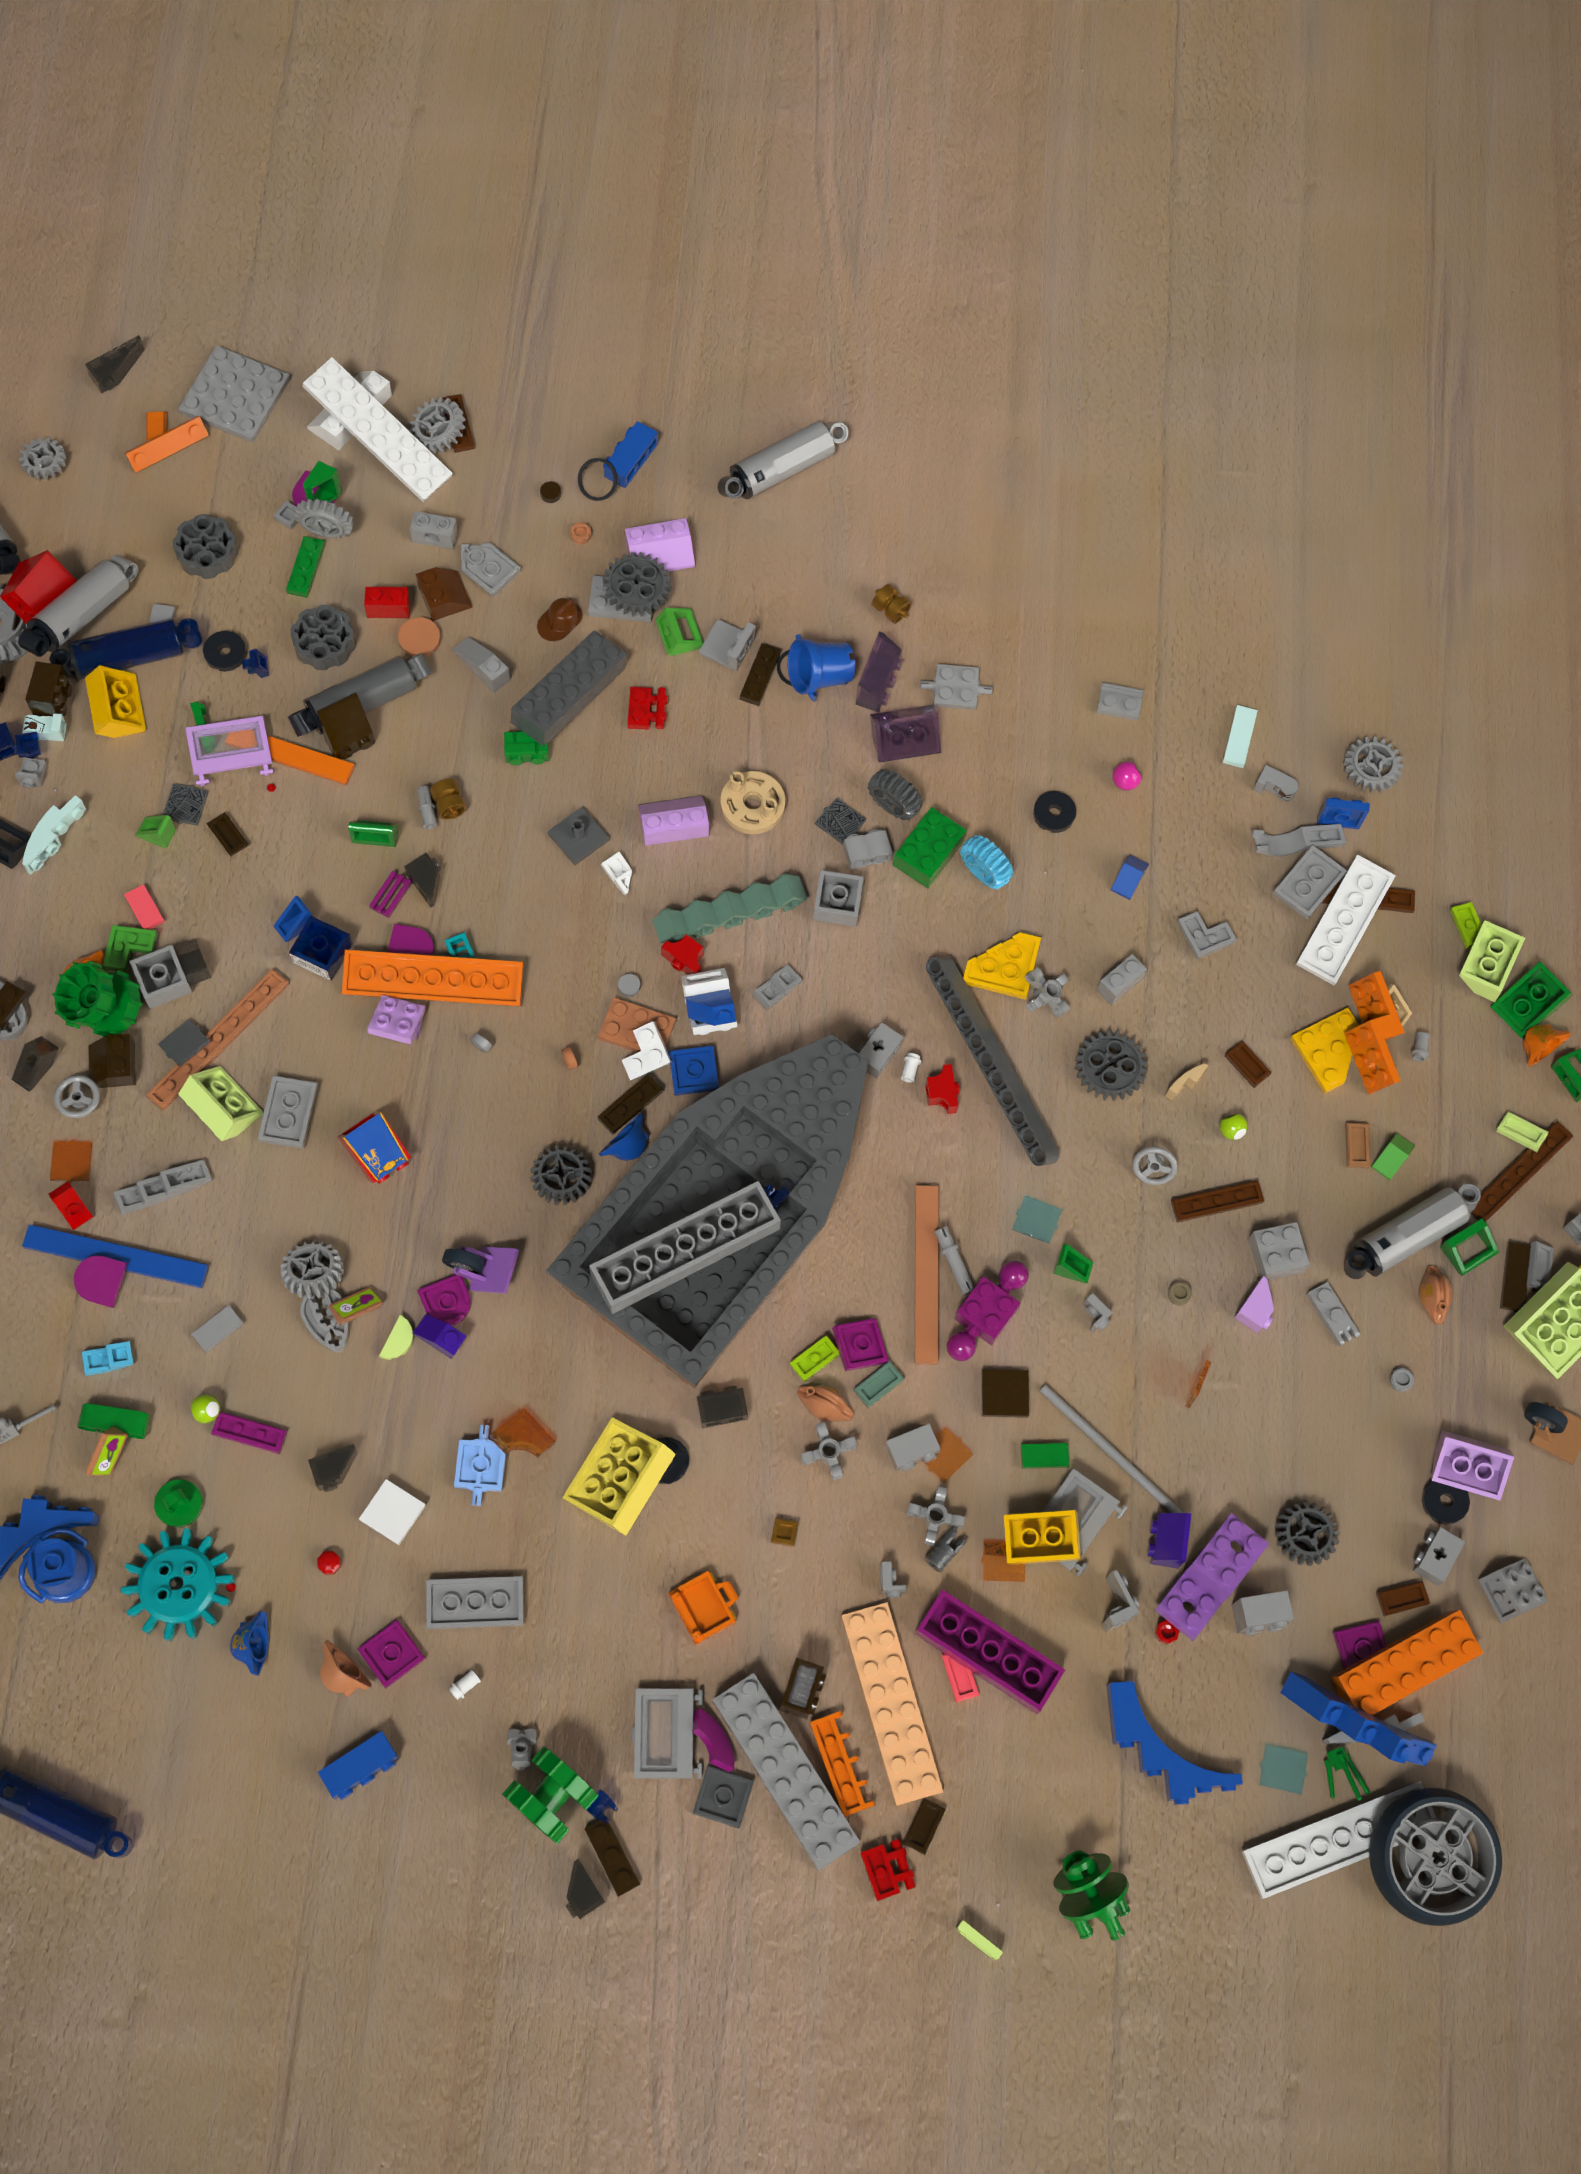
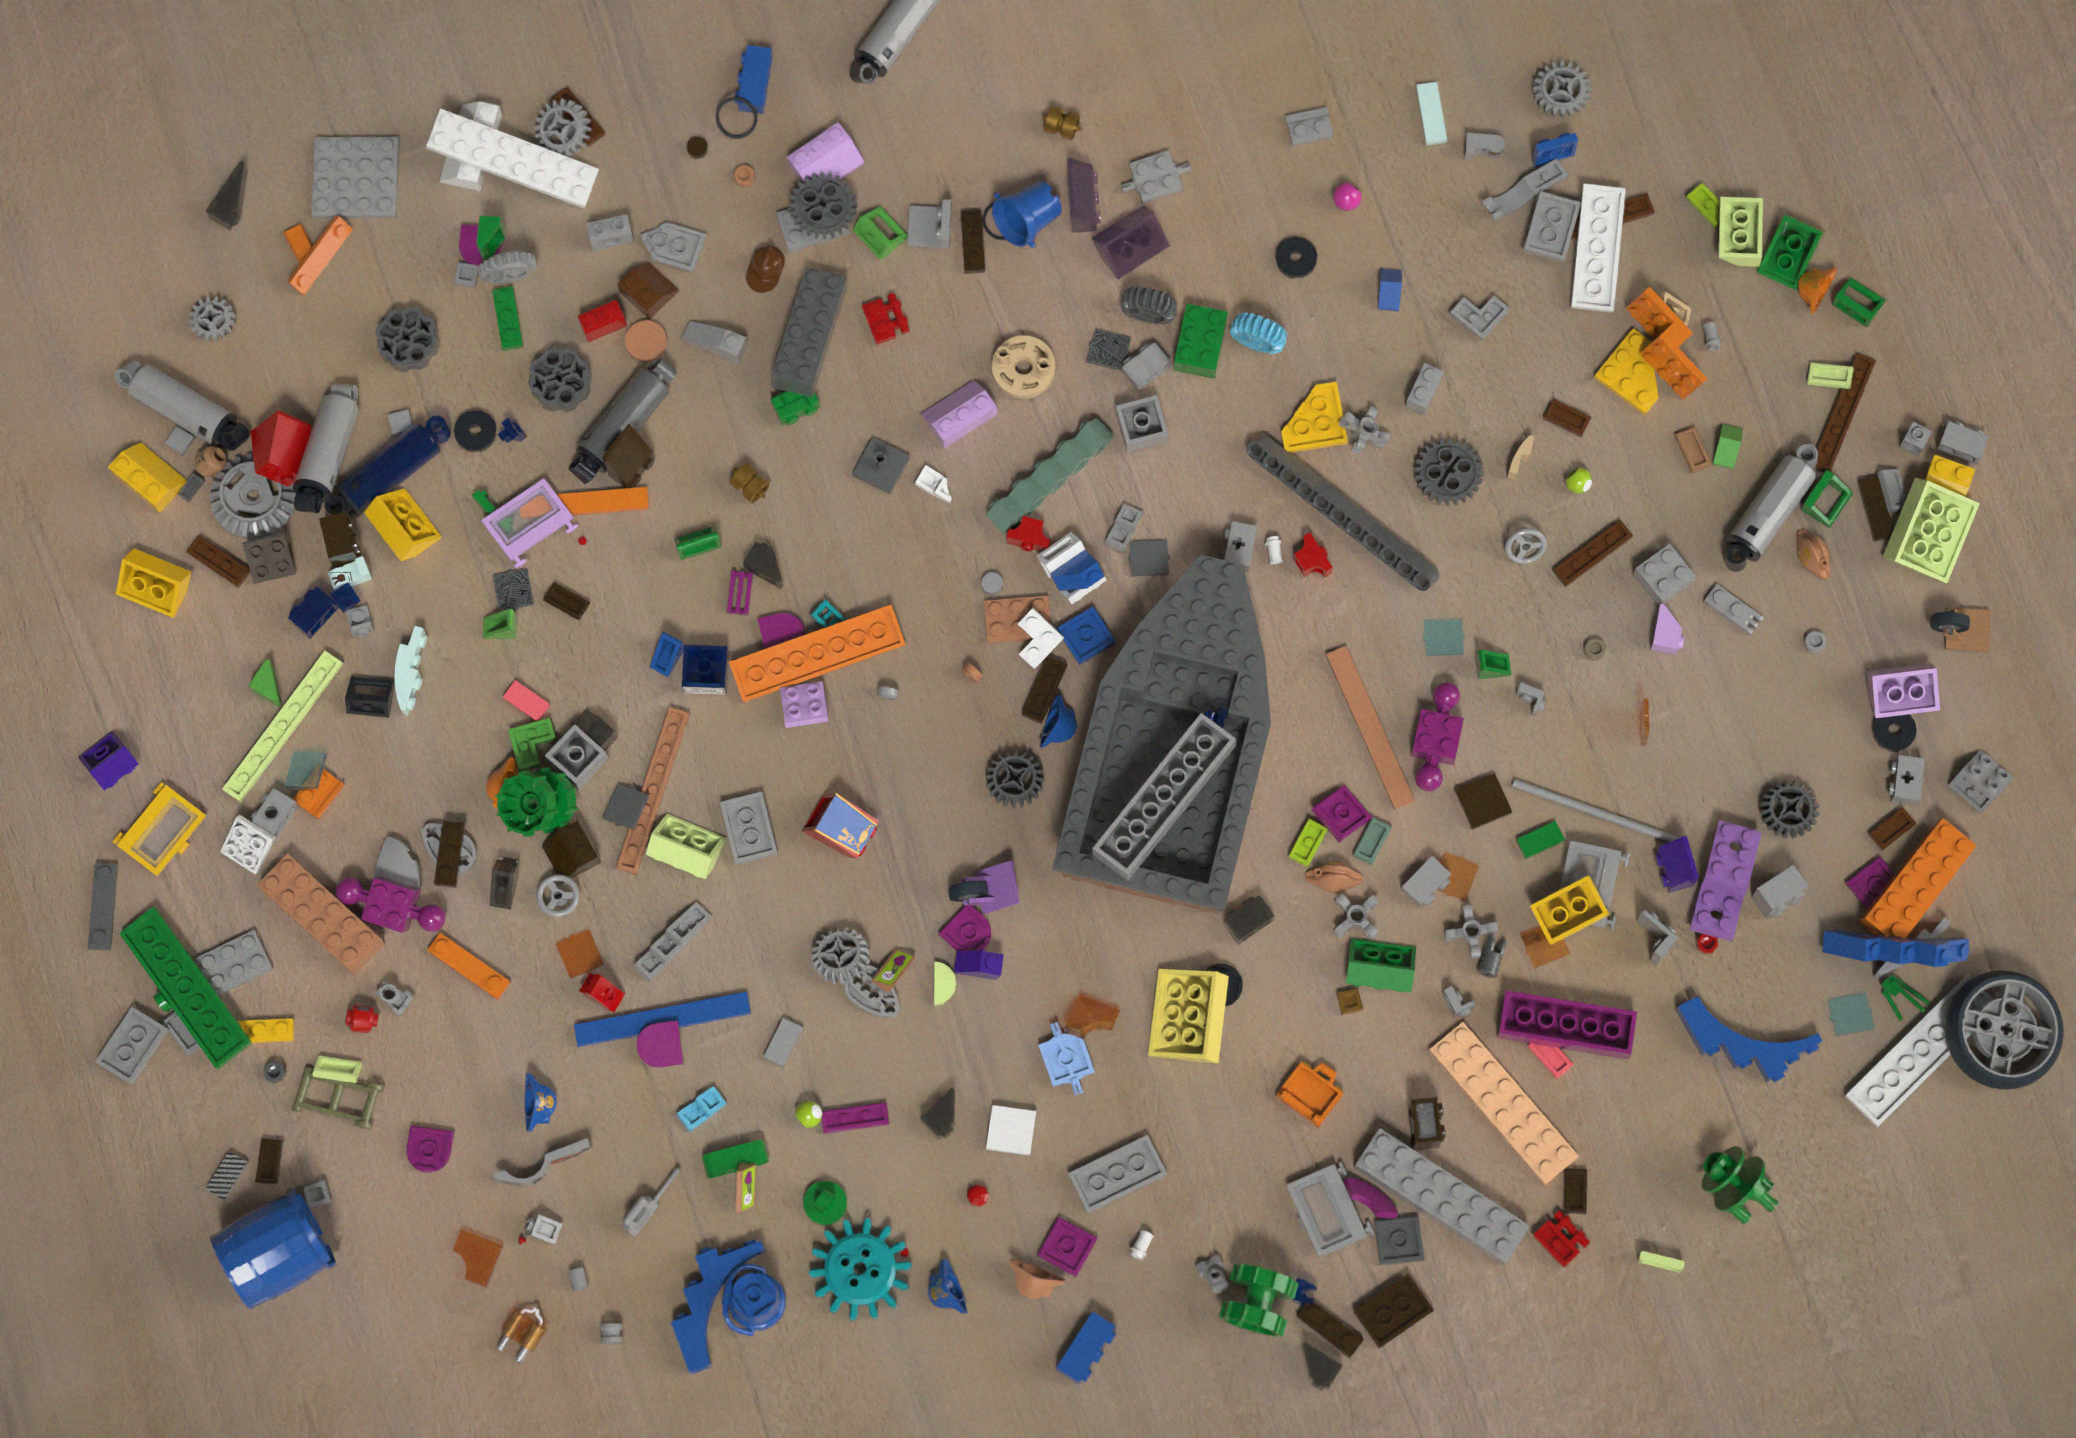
camera: 15 degrees left, 5 degrees up
light grey axle [417,785,437,829] -> none
orange hinge [810,1711,875,1817] -> none
light grey pin [934,1226,975,1295] -> none
none -> dark grey piece [1128,540,1170,577]
none -> green slope [1346,938,1416,992]
none -> dark brown plate [1353,1274,1434,1349]

